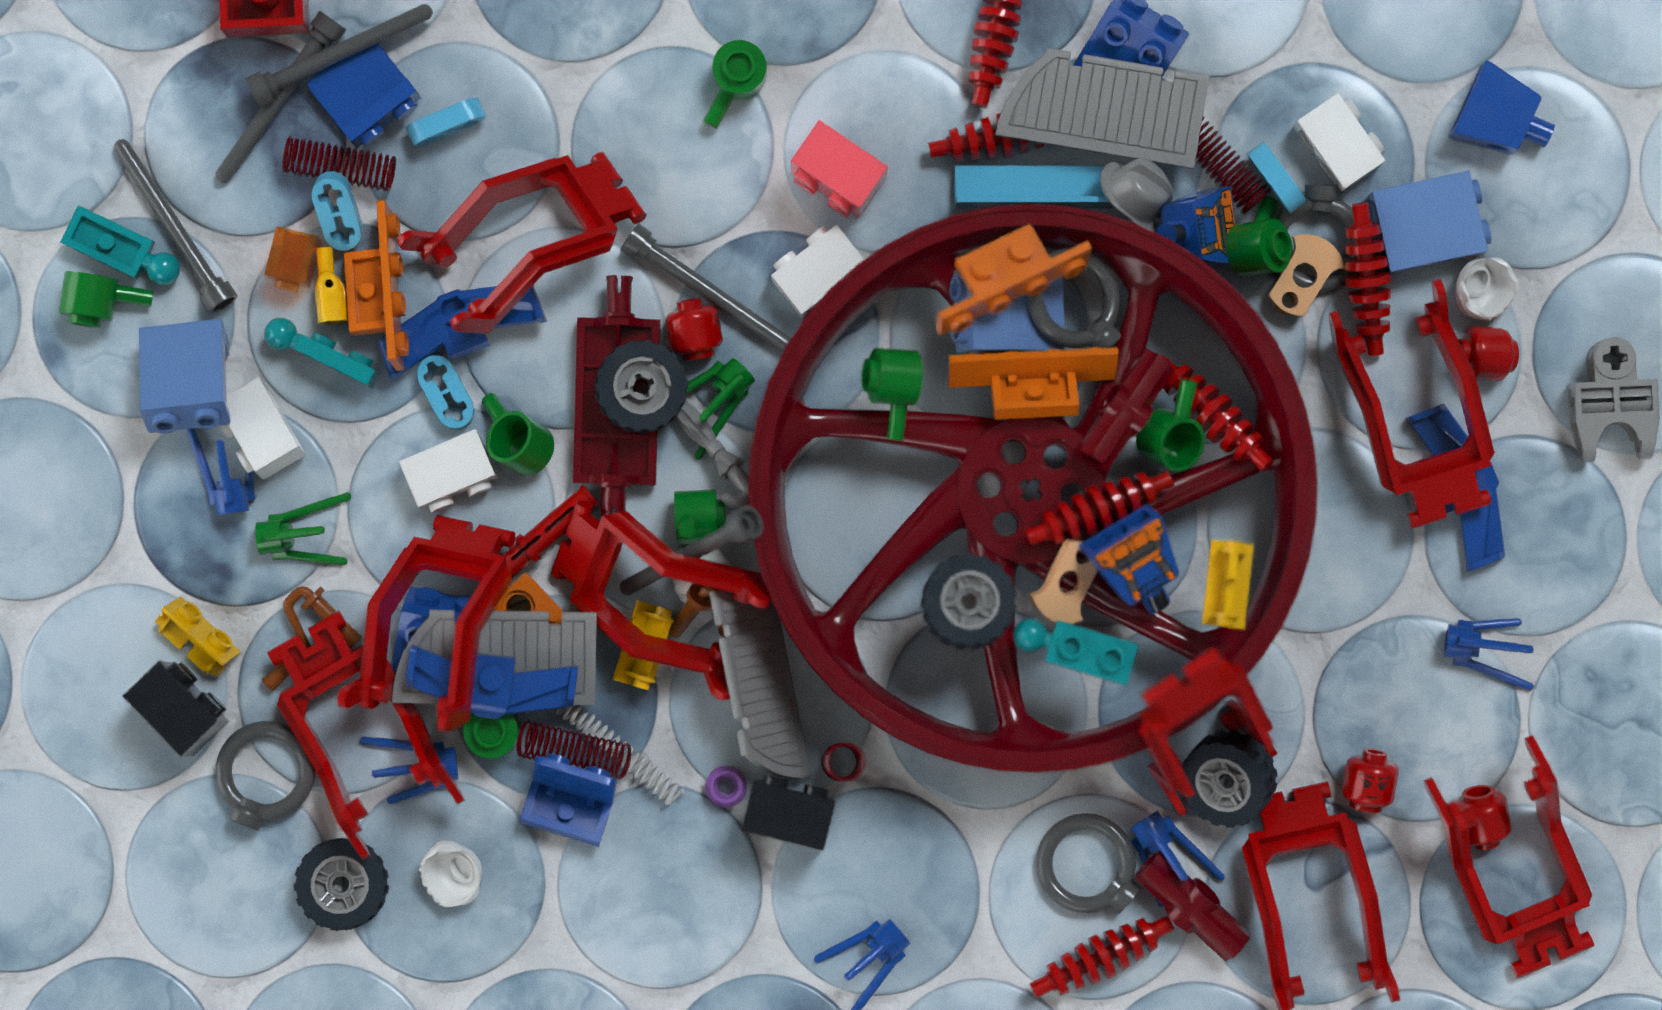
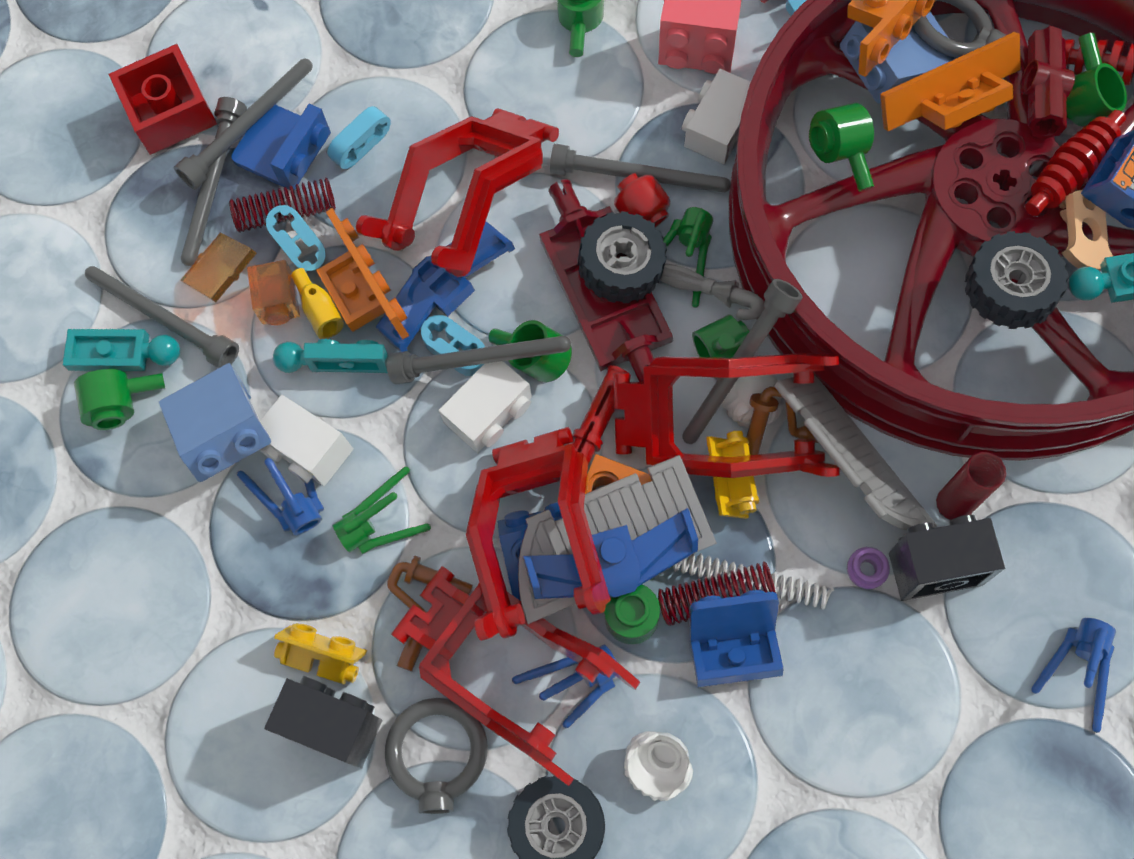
camera: 15 degrees left, 15 degrees down
none -> clear orange piece [181,232,257,302]
none -> dark grey piece [387,336,571,384]

